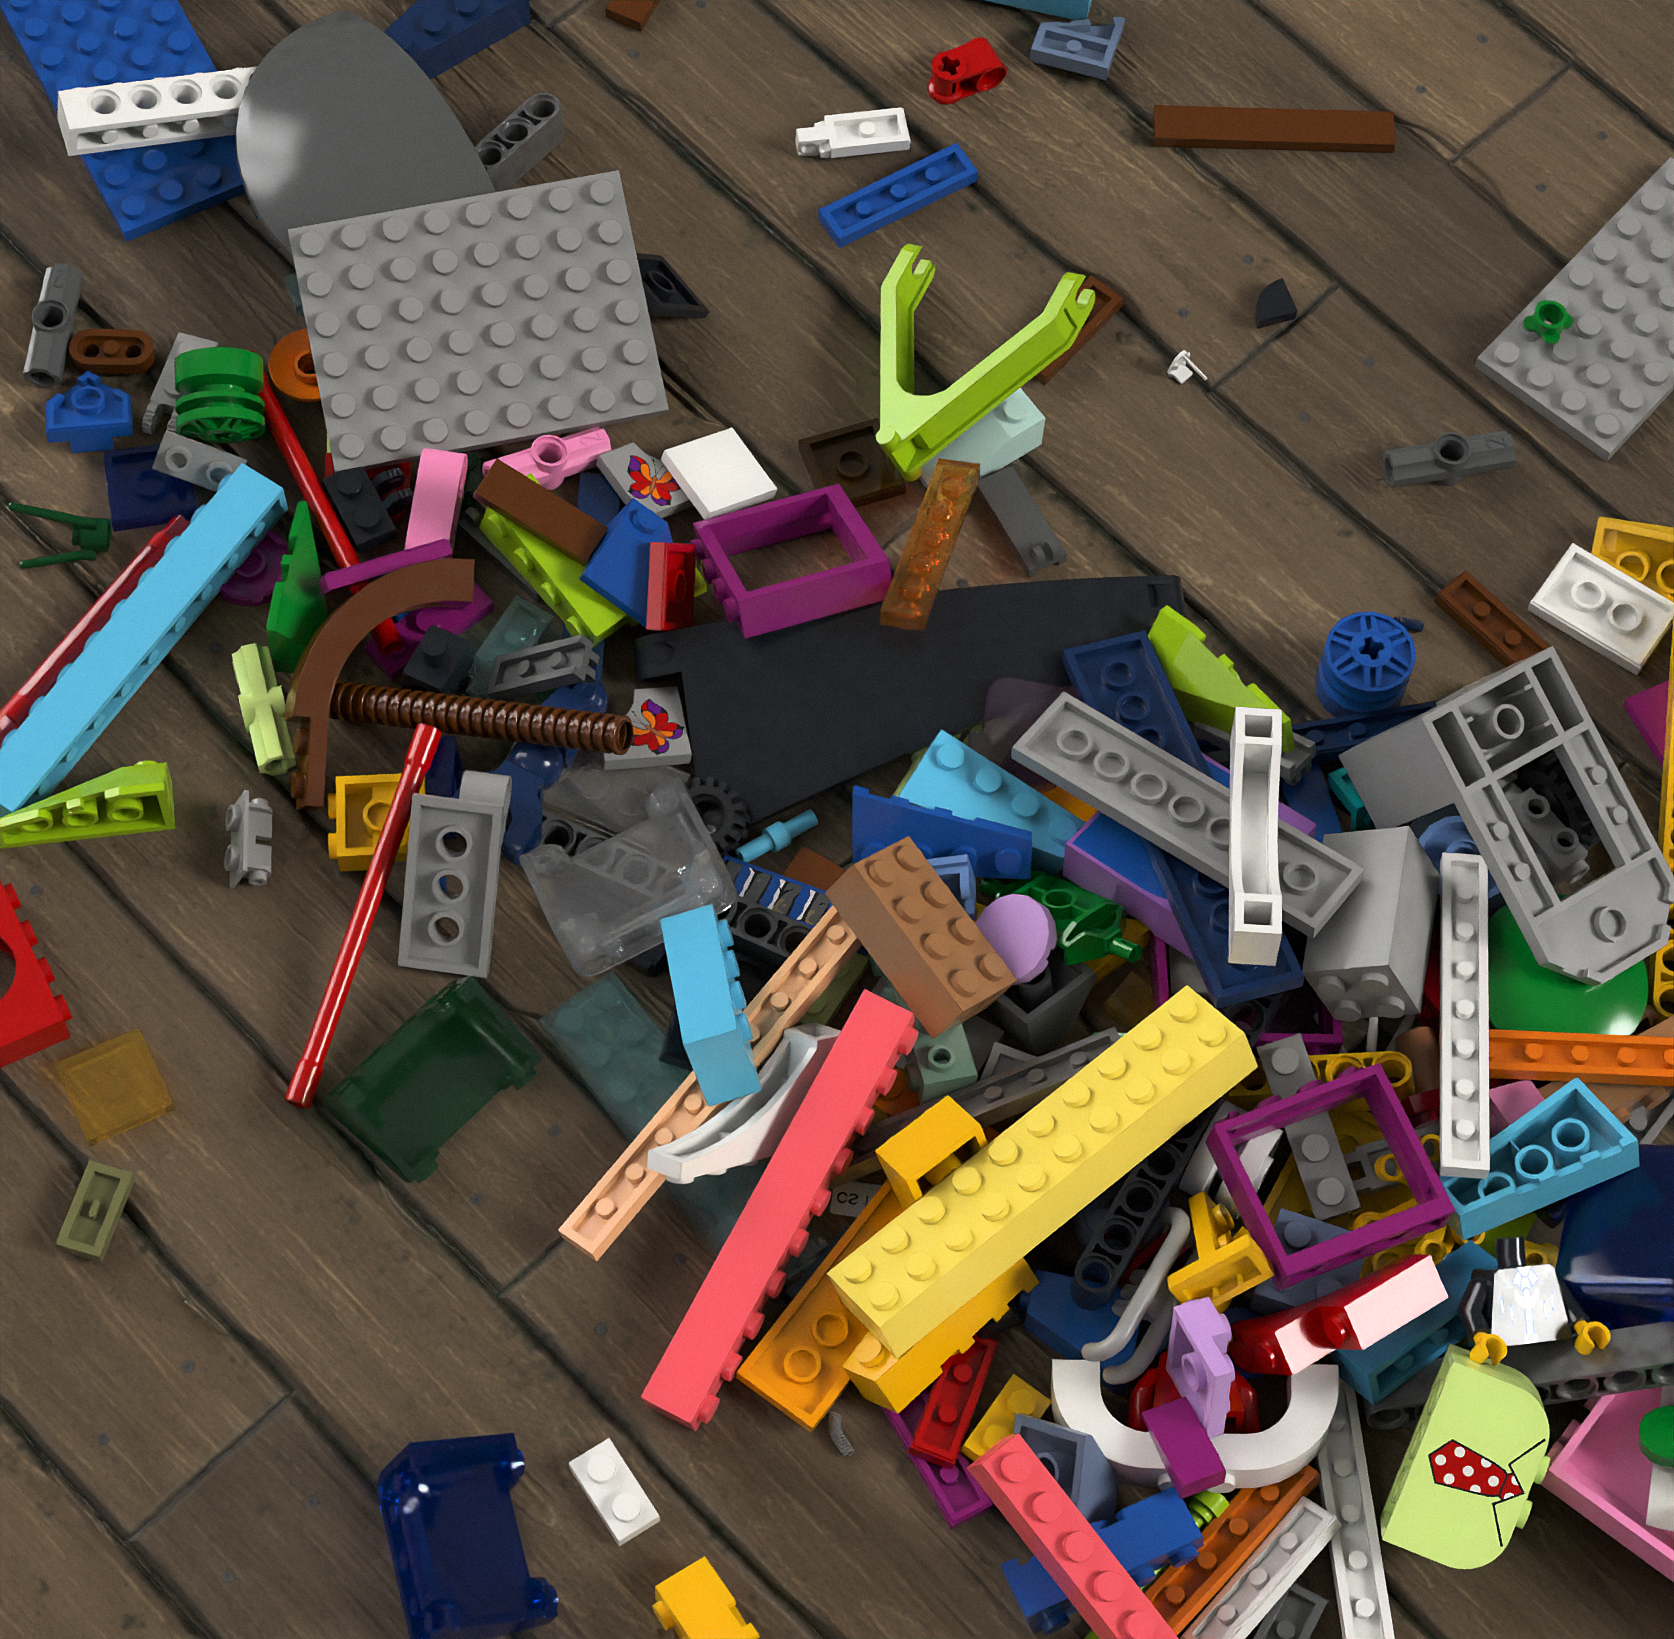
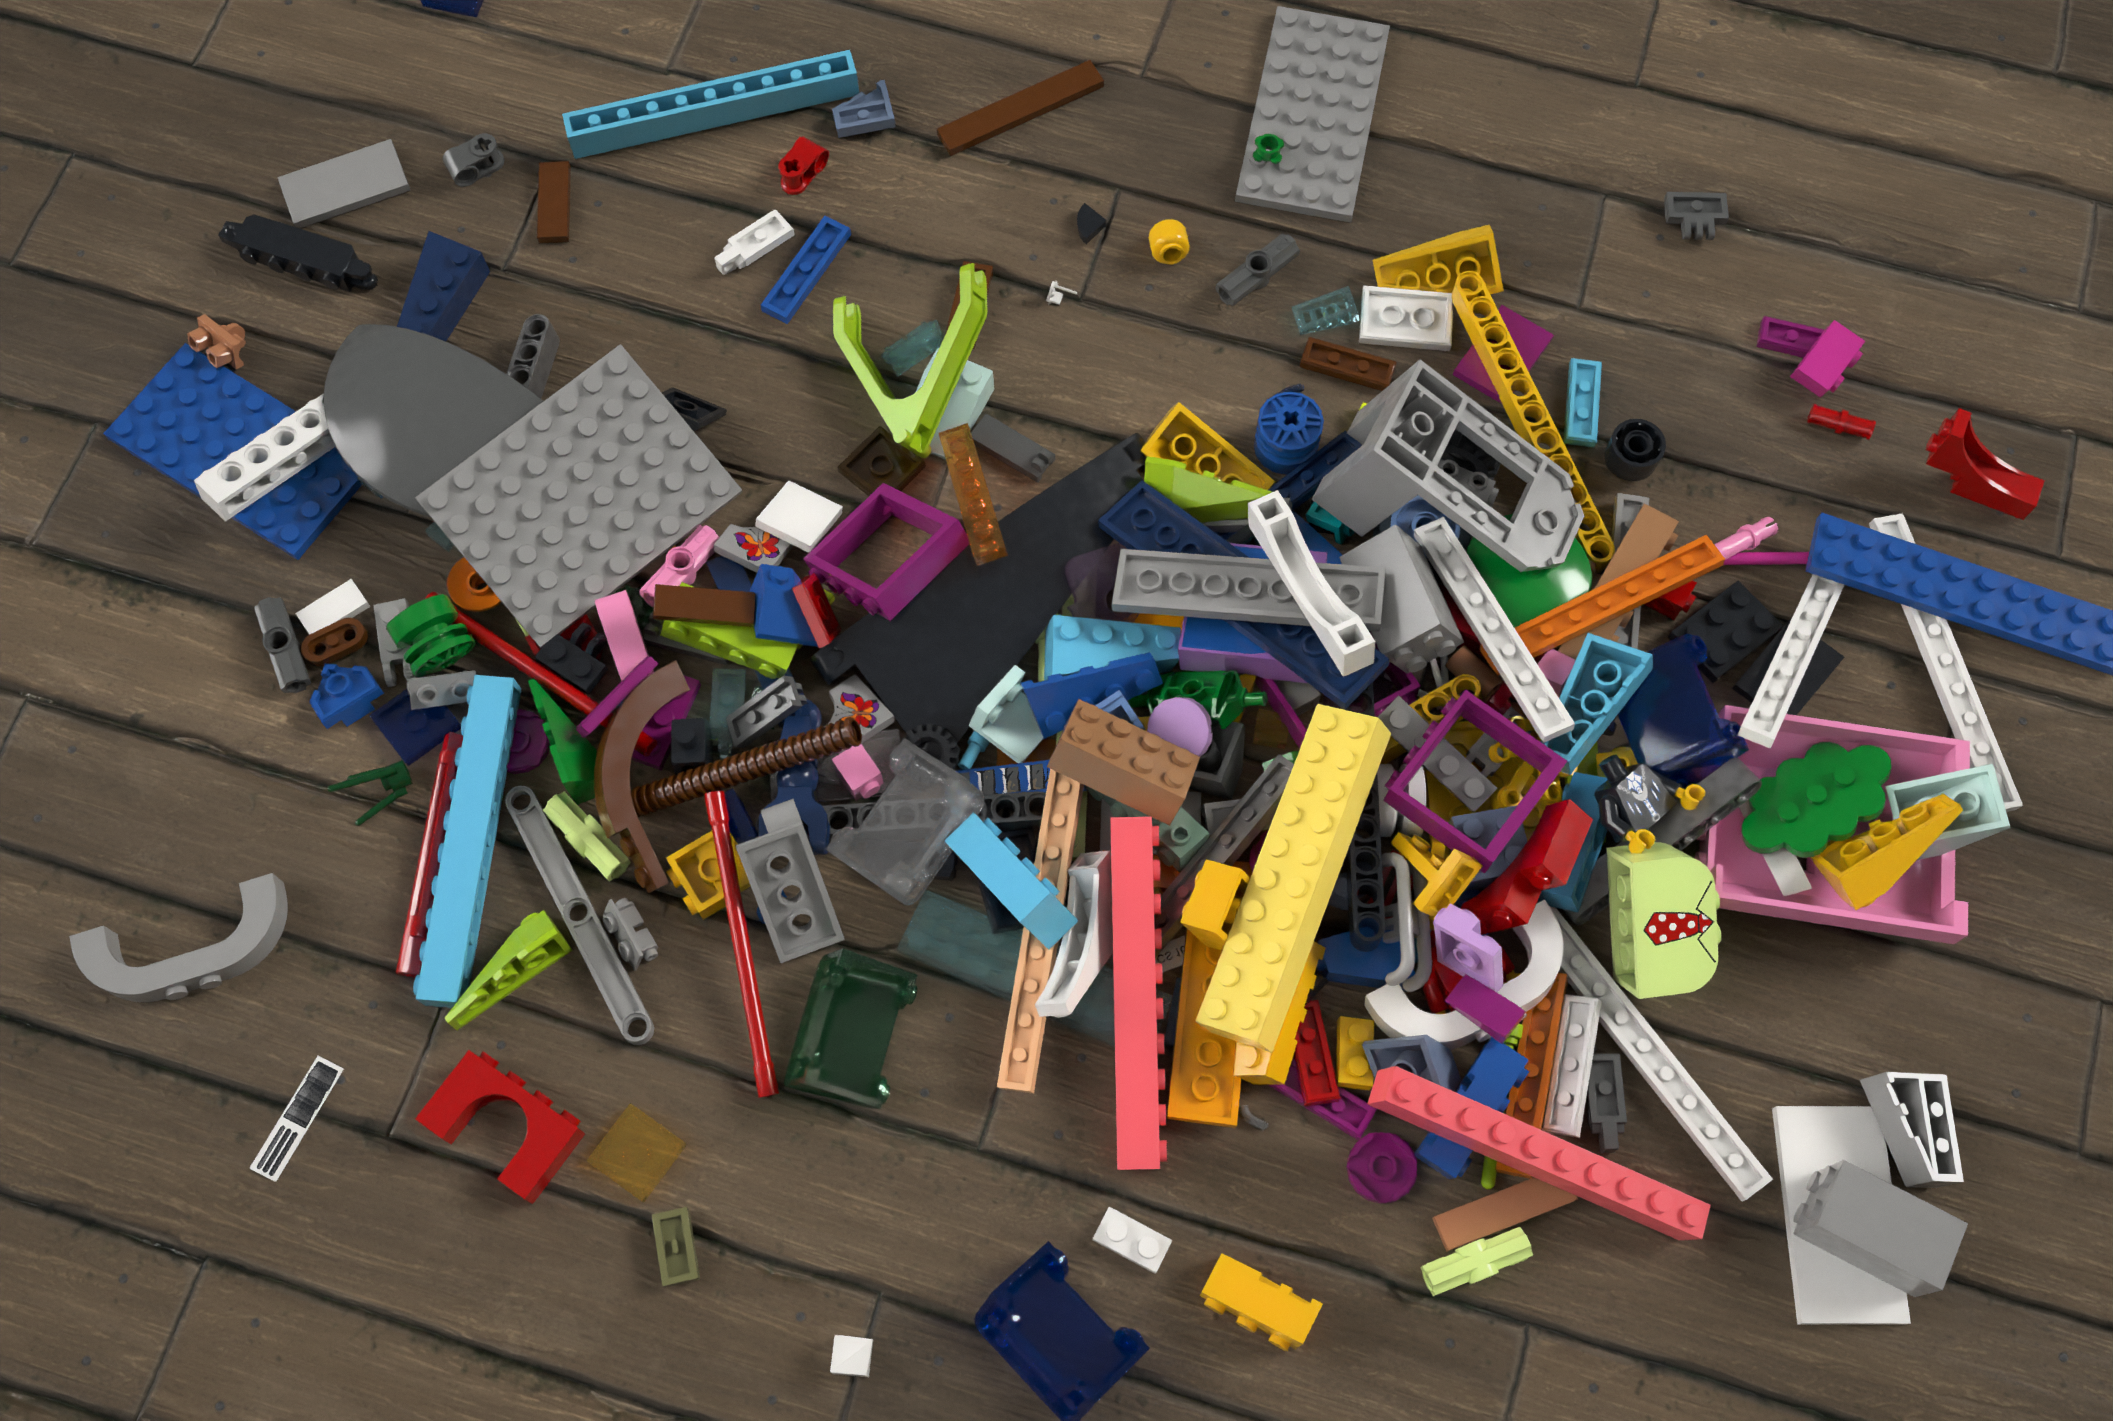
camera: 25 degrees left, 5 degrees up
none -> white tile [295,579,370,635]
none -> light grey beam [505,786,654,1045]
none -> white slope [830,1335,873,1377]
none -> bright pink brick [831,744,884,801]
none -> clear light blue hinge [881,320,944,377]
none -> light aqua bracket [969,665,1044,763]
none -> yellow wedge [1140,402,1275,490]
none -> yellow head [1148,219,1190,265]
none -> clear light blue slope [1291,286,1360,335]
none -> magenta tile [1346,1132,1417,1204]

